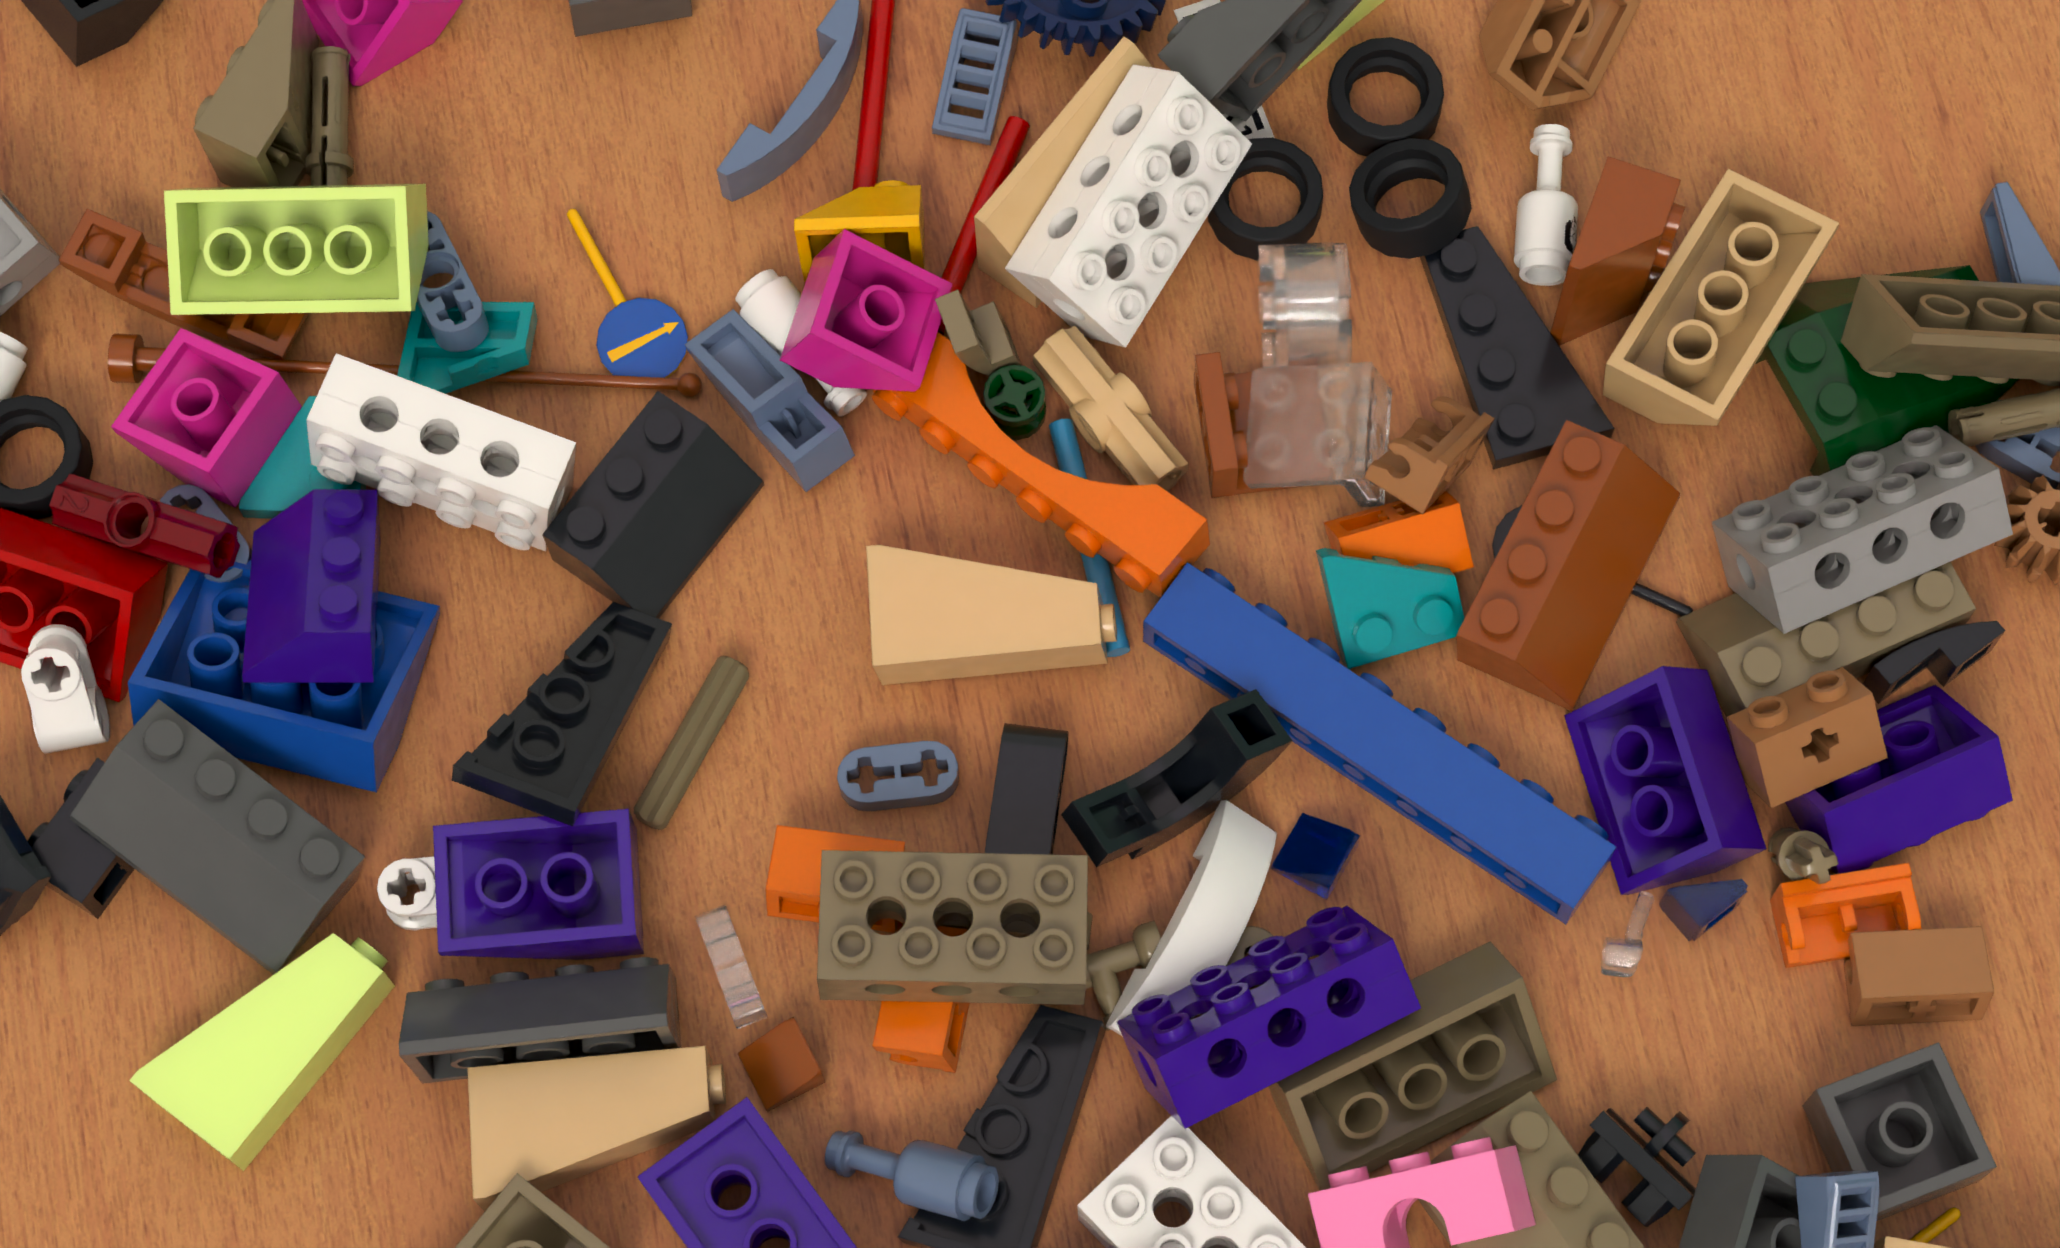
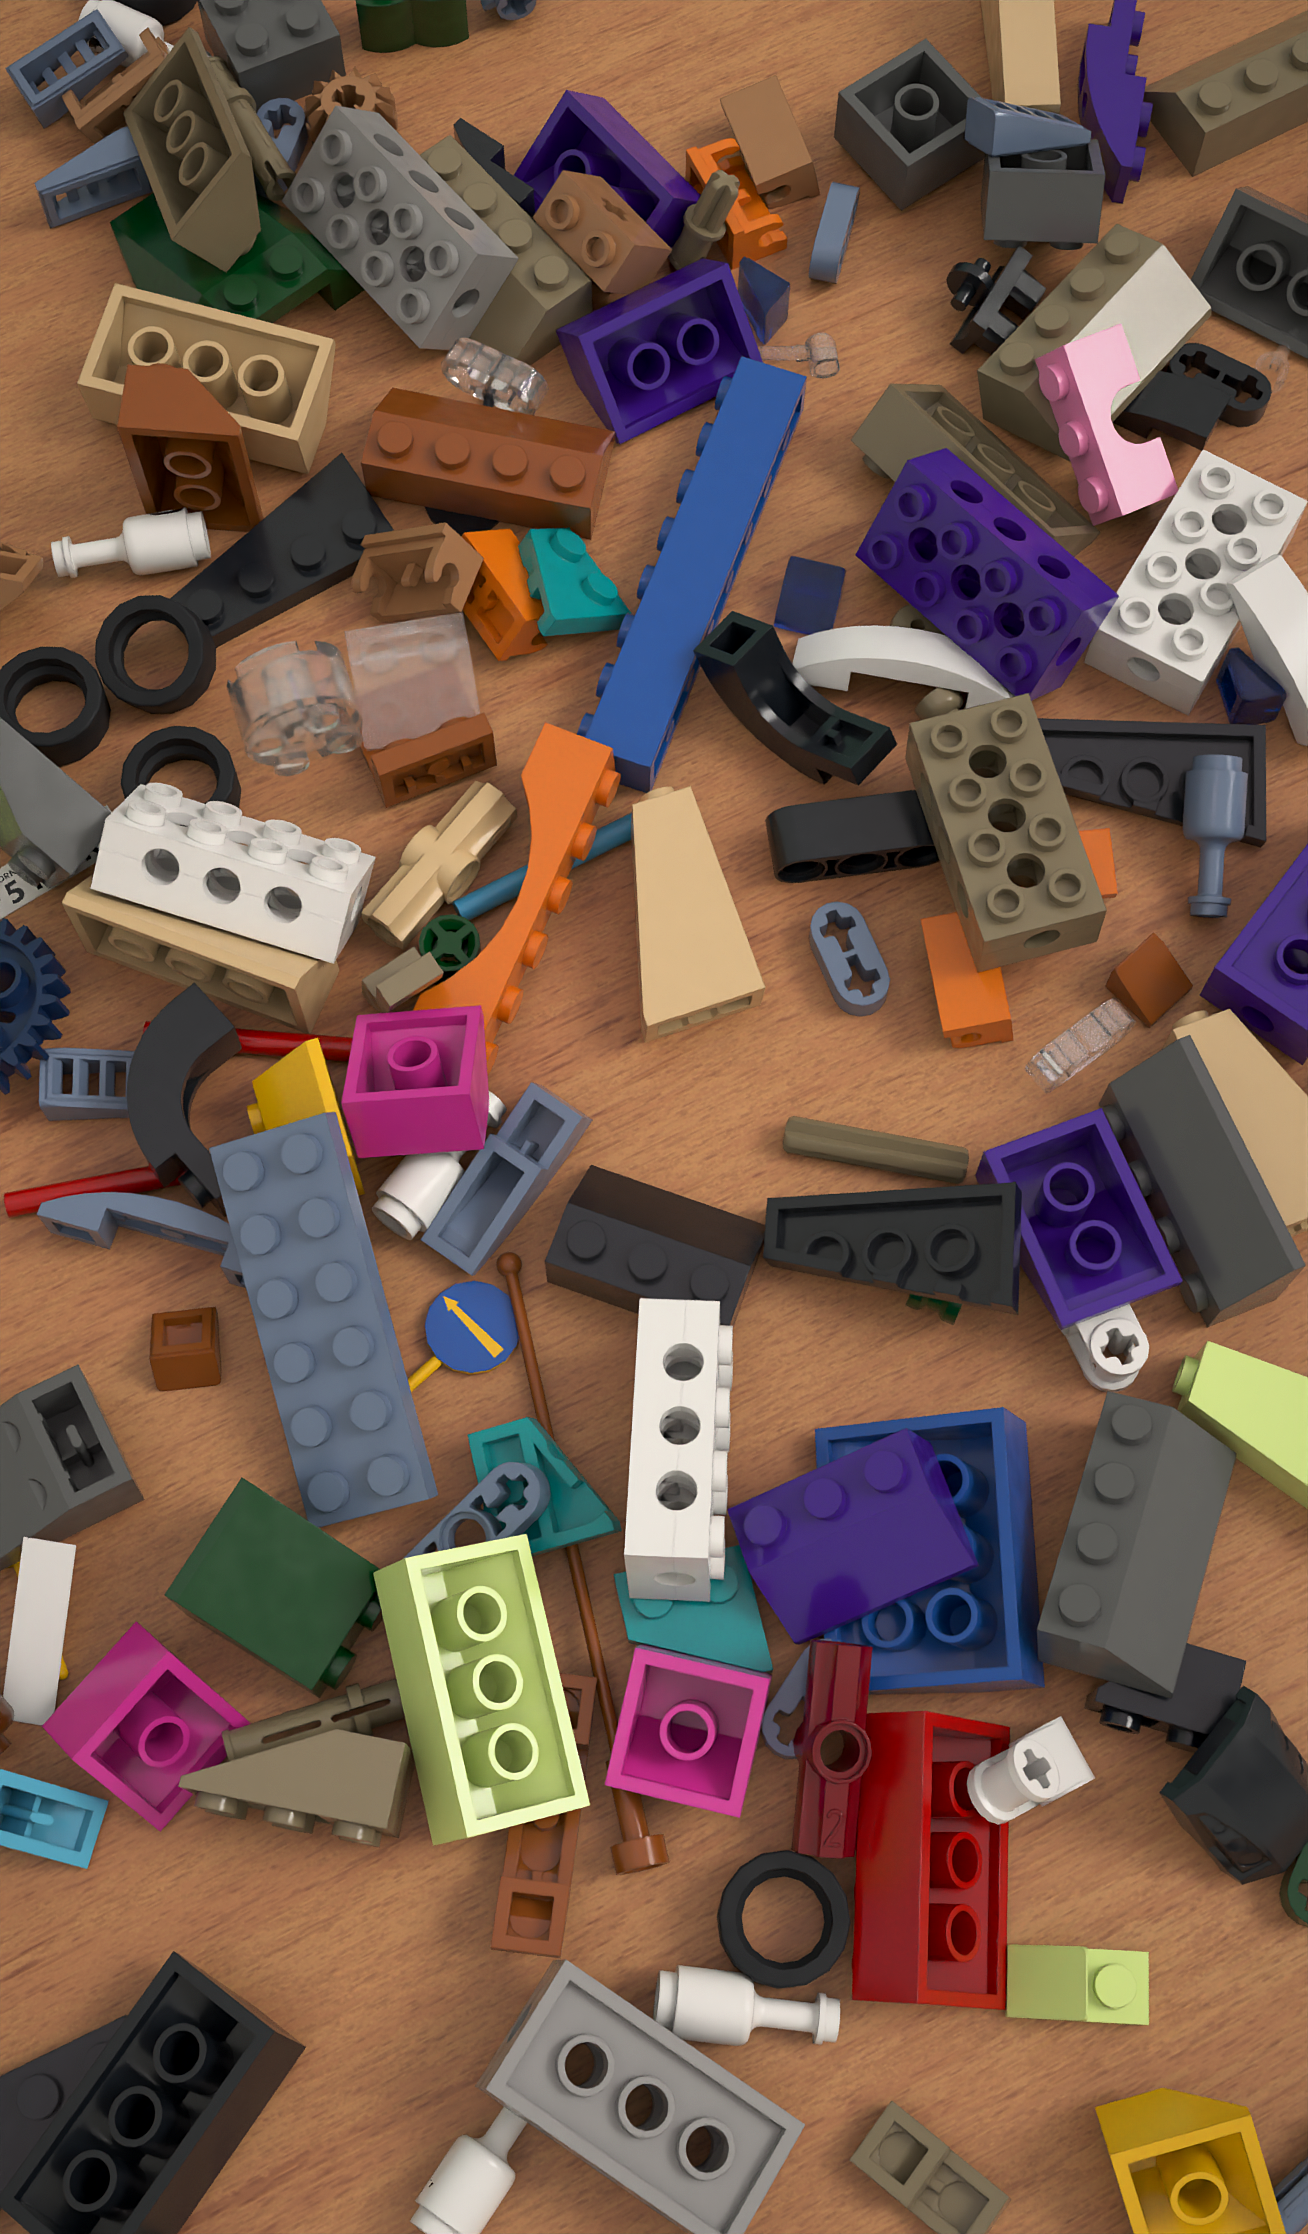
camera: 110 degrees left, 0 degrees up
none -> black arch [127,982,242,1217]
none -> dark orange slope [149,1307,221,1391]
none -> dark green slope [164,1477,383,1698]
none -> sand blue plate [209,1112,438,1528]
none -> clear beam [441,338,549,415]
none -> sand blue beam [809,182,860,284]

